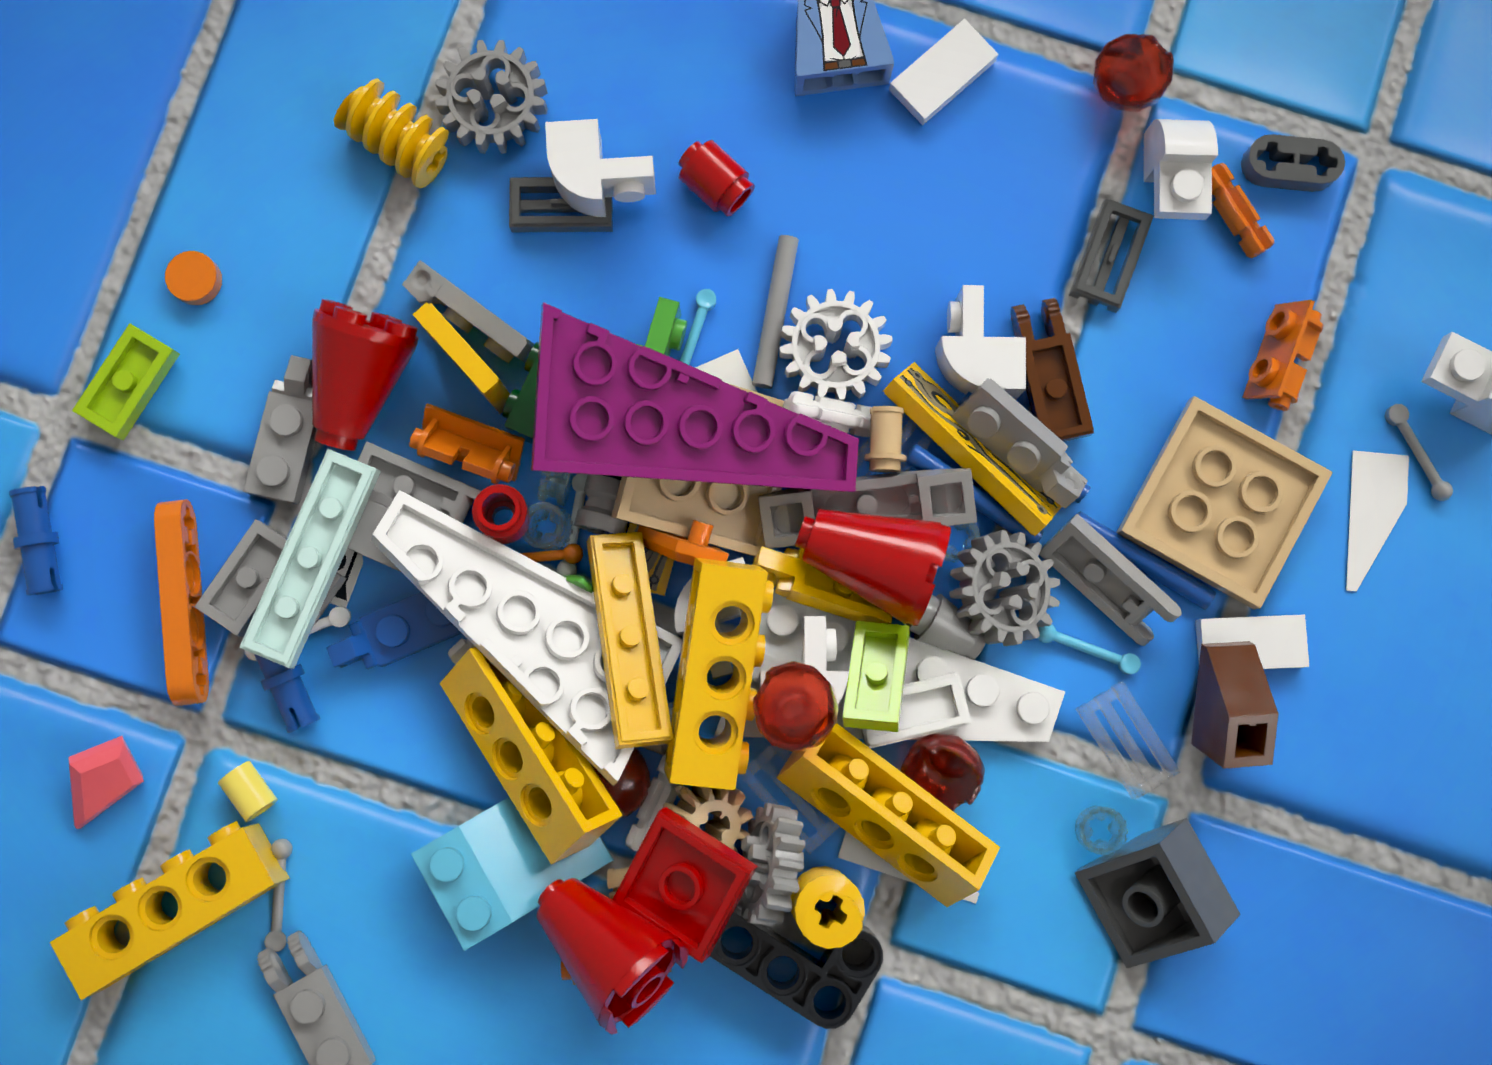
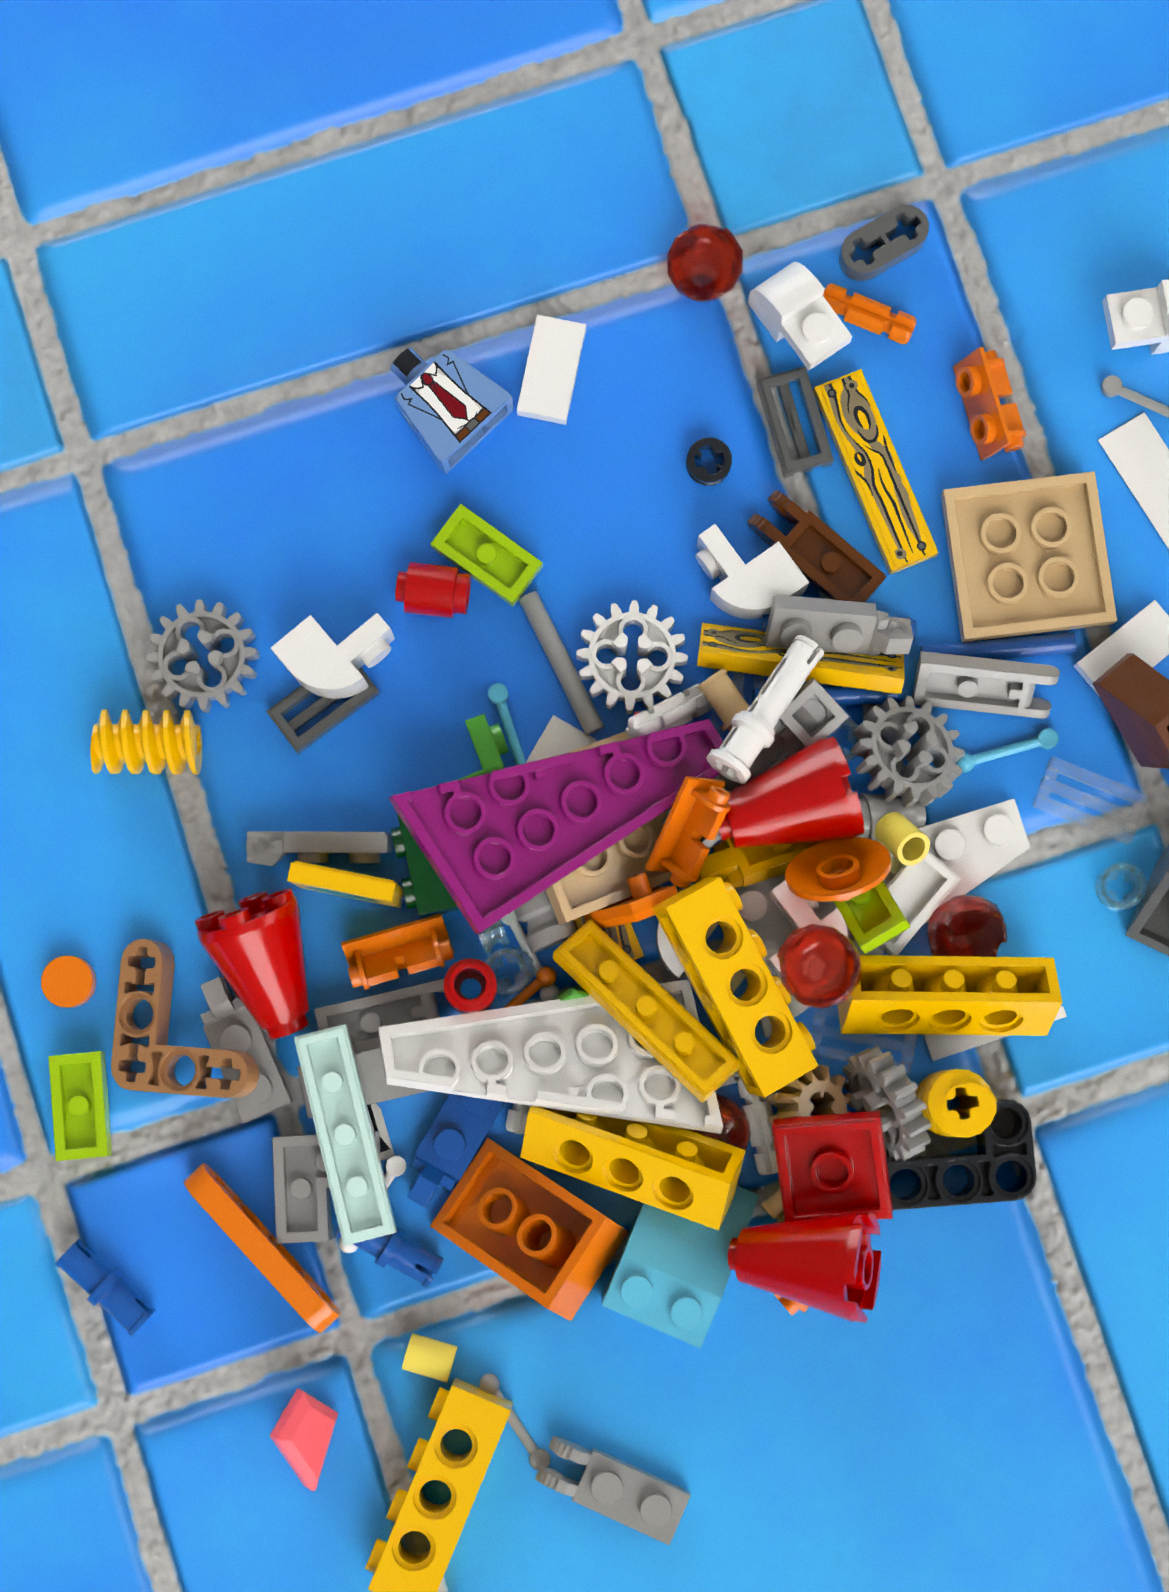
camera: 30 degrees left, 0 degrees up
none -> medium nougat beam [111,939,259,1098]
none -> lime plate [430,504,543,607]
none -> orange slope [430,1138,628,1321]
none -> orange hinge [645,776,731,888]
none -> black bush [686,437,732,486]
none -> white pin [706,635,824,784]
none -> orange dish [785,837,892,902]
none -> yellow tile [813,369,939,575]
none -> light yellow hinge [875,812,930,866]

